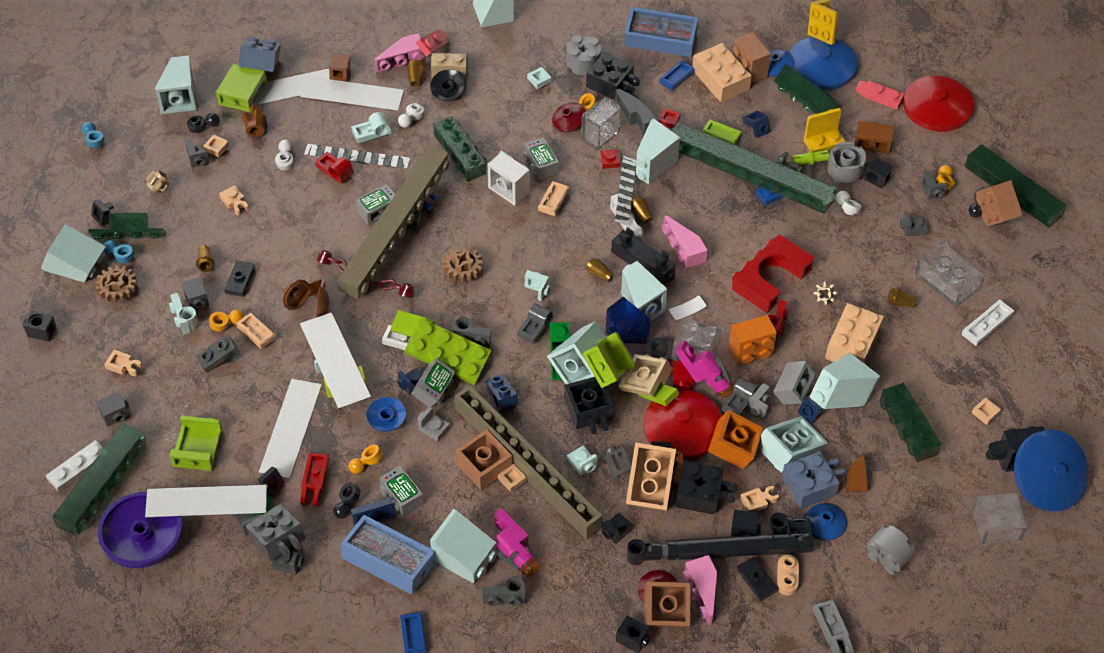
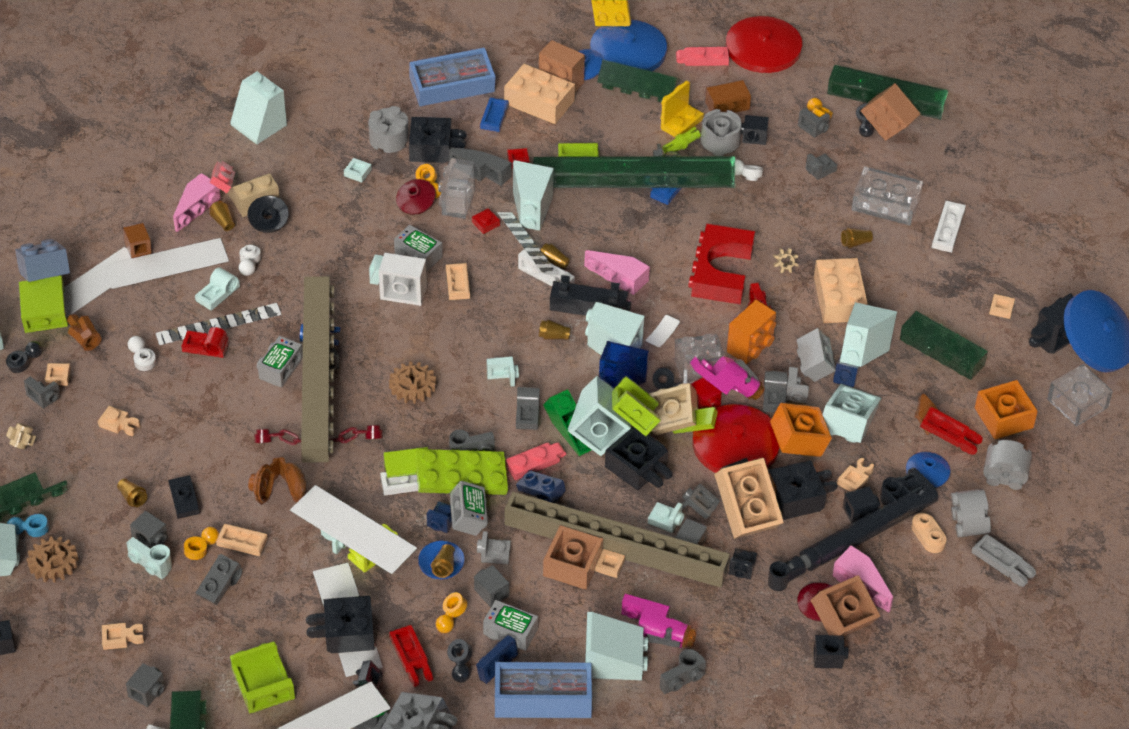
camera: 30 degrees left, 5 degrees down
clear green brick [433,116,488,182] -> none
black plate [737,557,778,601] -> none
dark blue bracket [742,110,771,138] -> none
sand blue hinge [782,451,847,509] -> none
none -> black hinge [306,595,374,654]
none -> pearl gold cone [431,544,455,578]
none -> dark grey brick [474,565,509,608]
none -> coral hinge [505,443,566,480]
none -> dark grey brick [675,518,707,546]
none -> red hinge [919,407,983,455]
none -> light grey brick [951,489,991,538]
none -> orange brick [975,380,1038,440]

